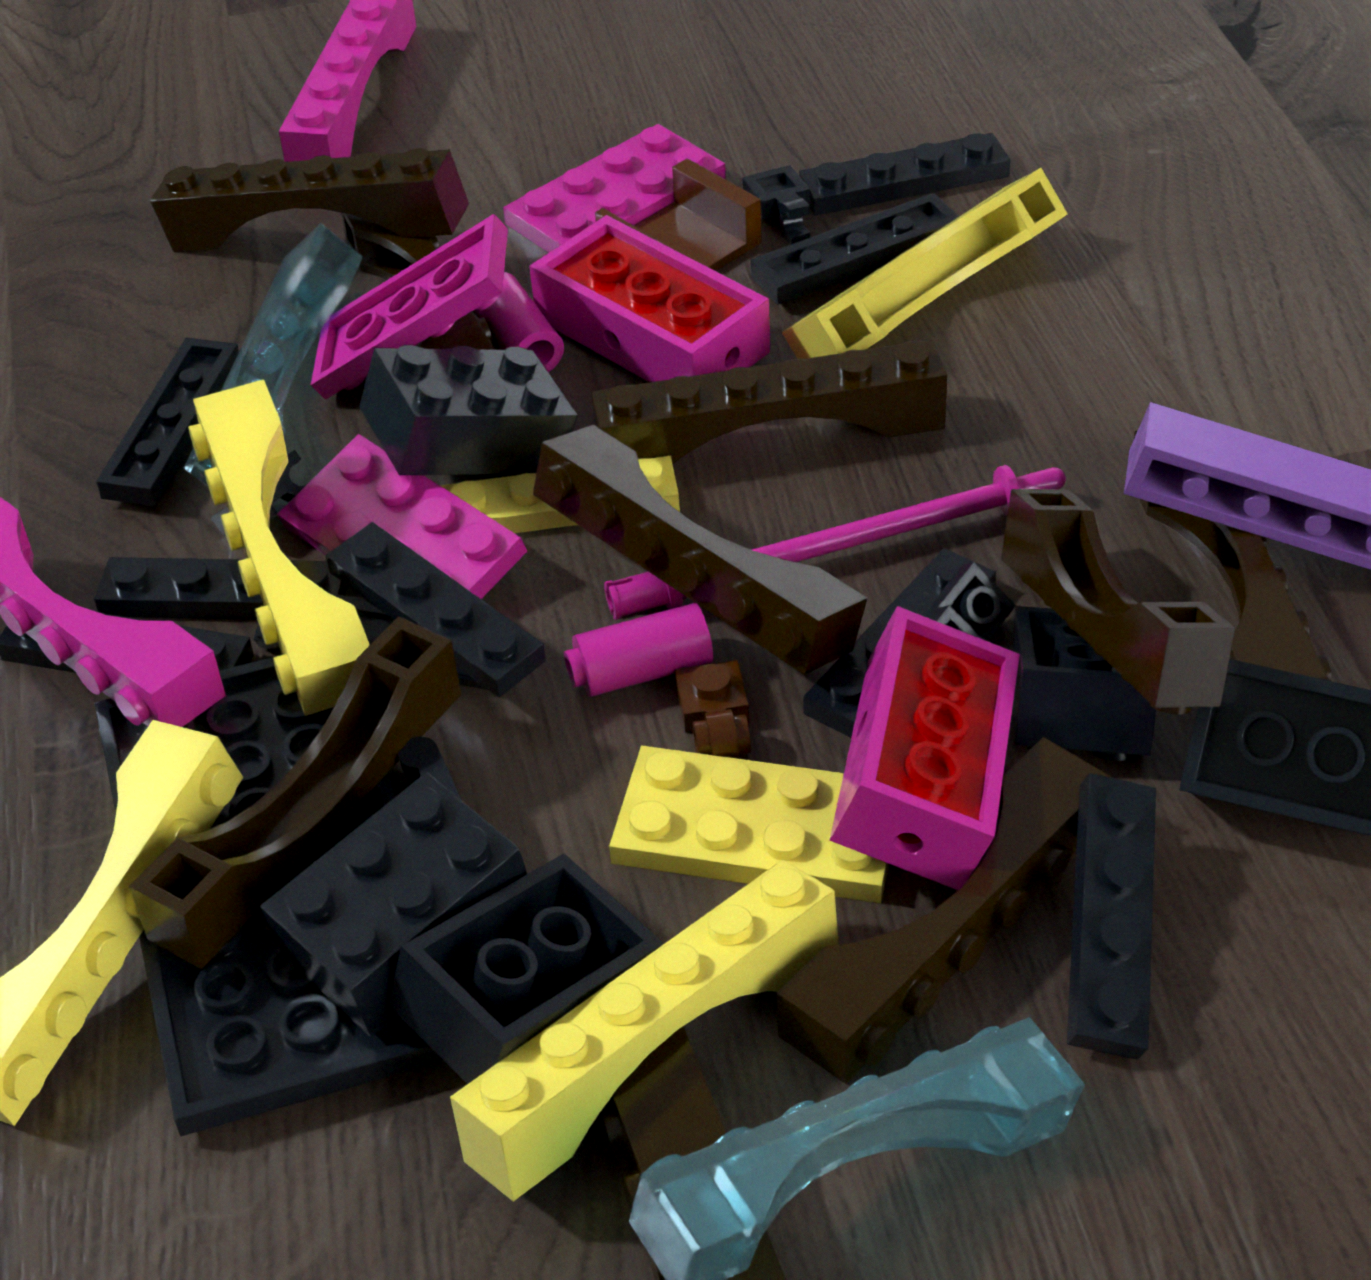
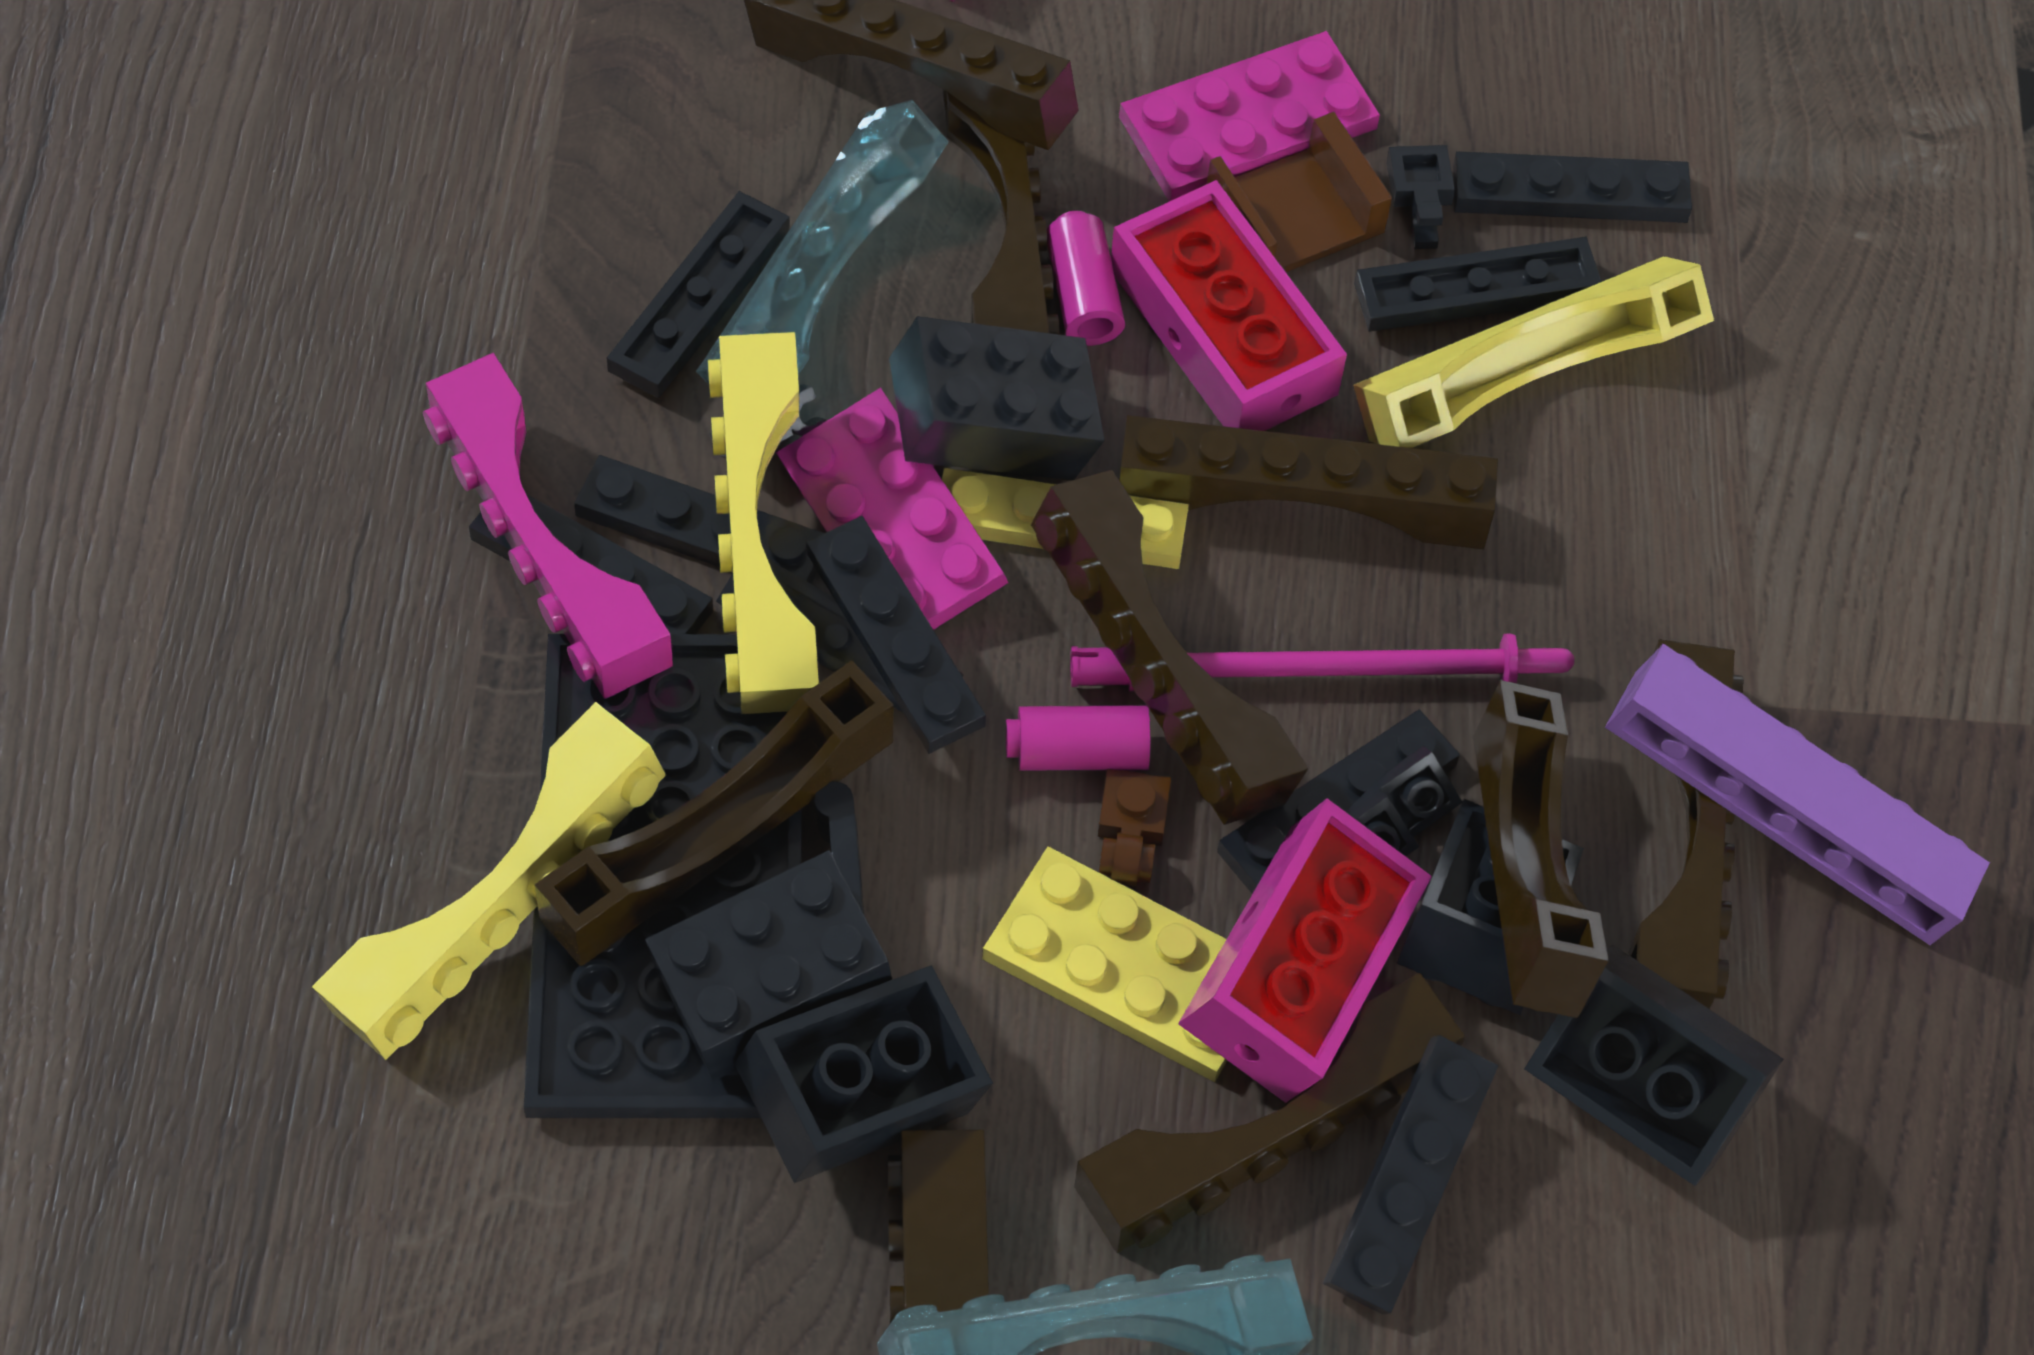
camera: 10 degrees right, 15 degrees up
dark pink plate [311,214,508,400] -> none
light yellow arch [450,859,839,1202] -> none

